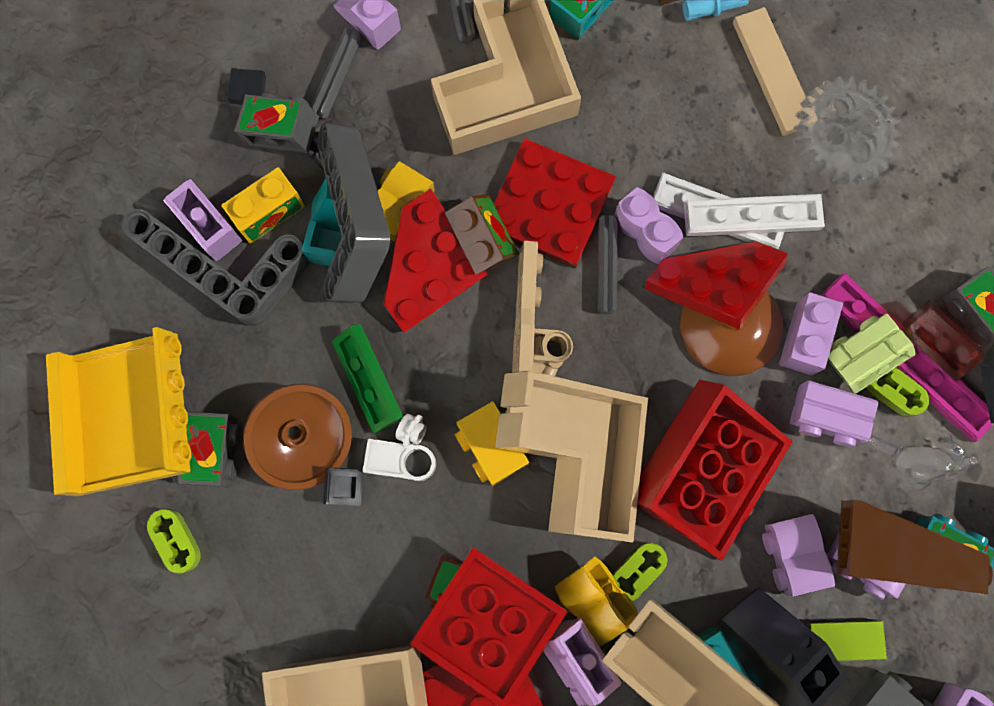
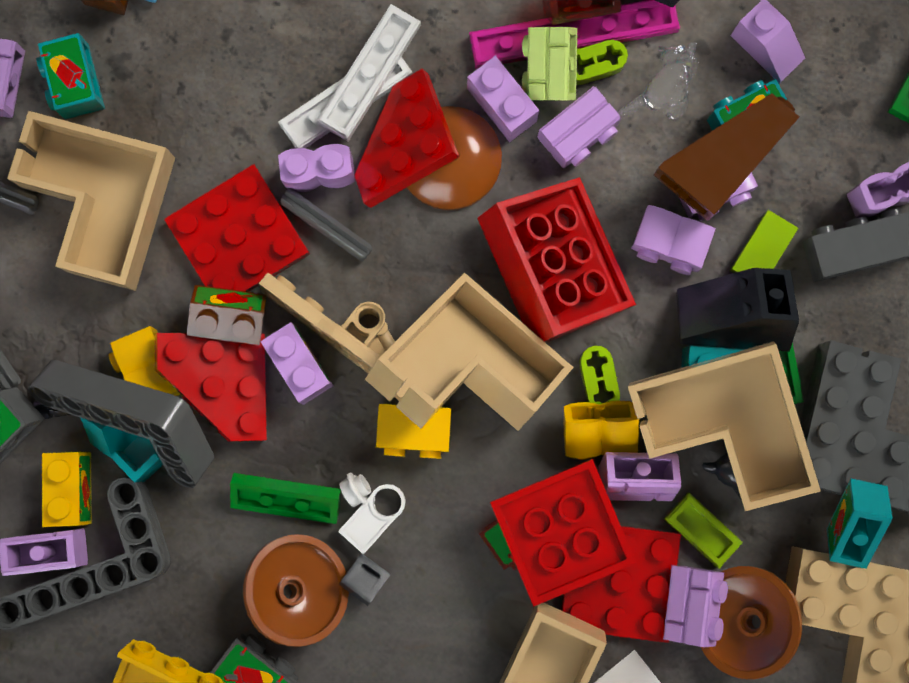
camera: 55 degrees left, 5 degrees up
none -> lavender brick [260,322,334,405]

